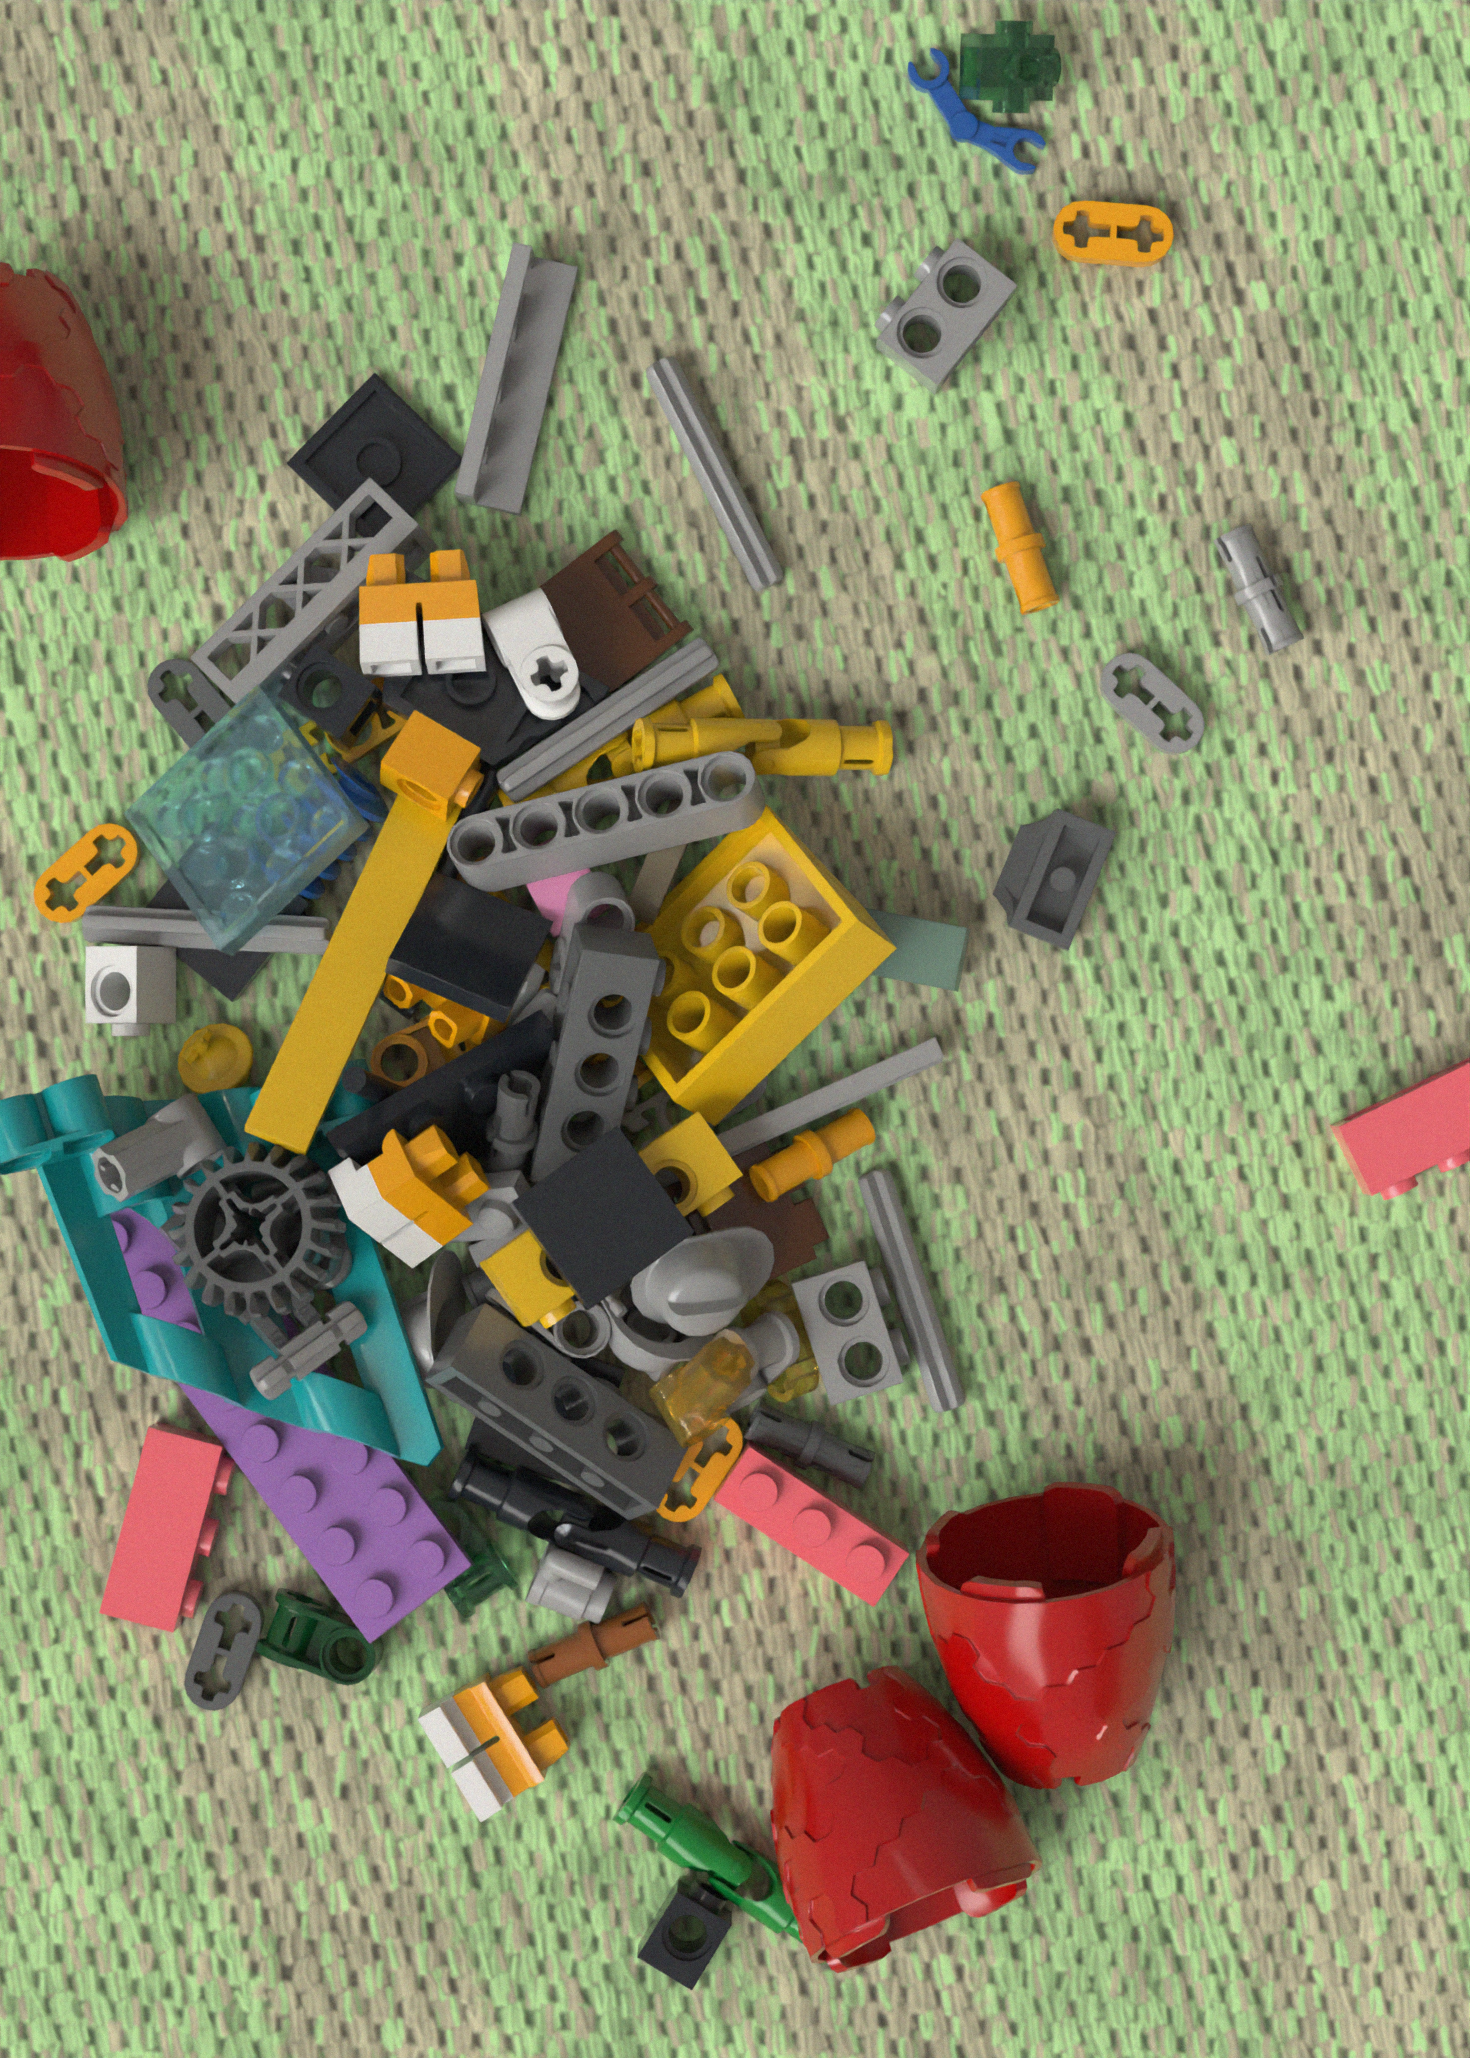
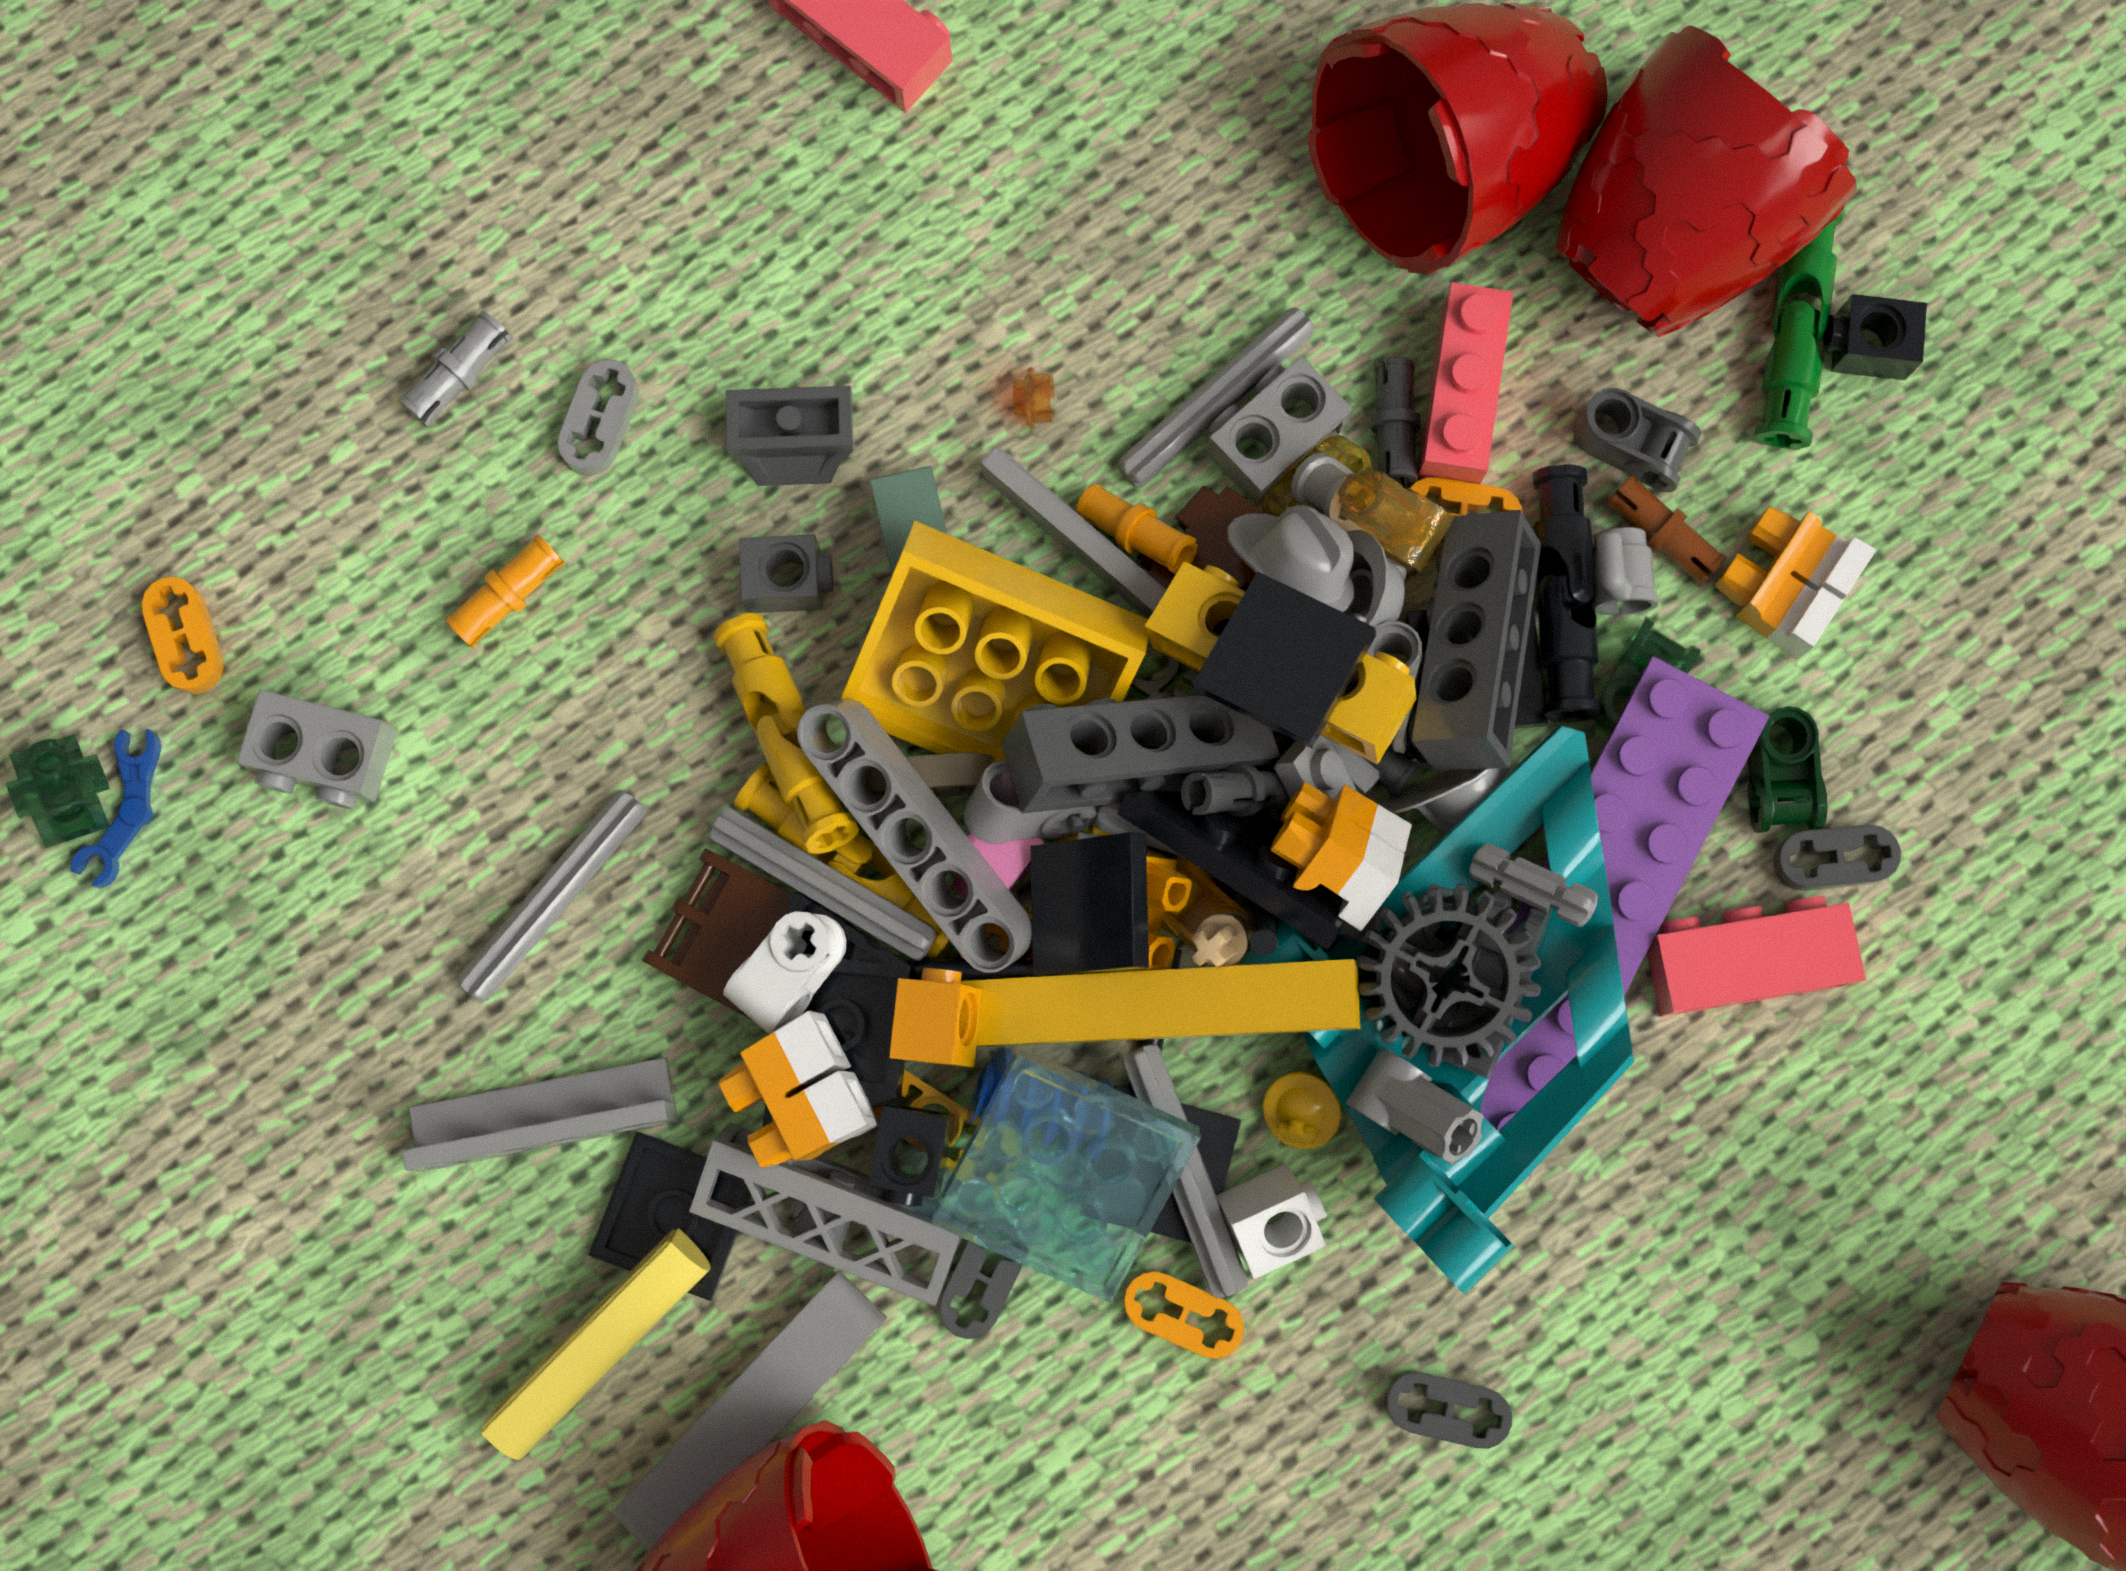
camera: 115 degrees left, 10 degrees down
none -> light yellow brick [481,1228,711,1460]
none -> light grey beam [611,1272,888,1551]
none -> dark grey brick [739,534,834,613]
none -> clear orange plate [1013,367,1055,429]
none -> tan axle [1191,911,1250,967]
none -> dark grey piece [1573,388,1702,492]

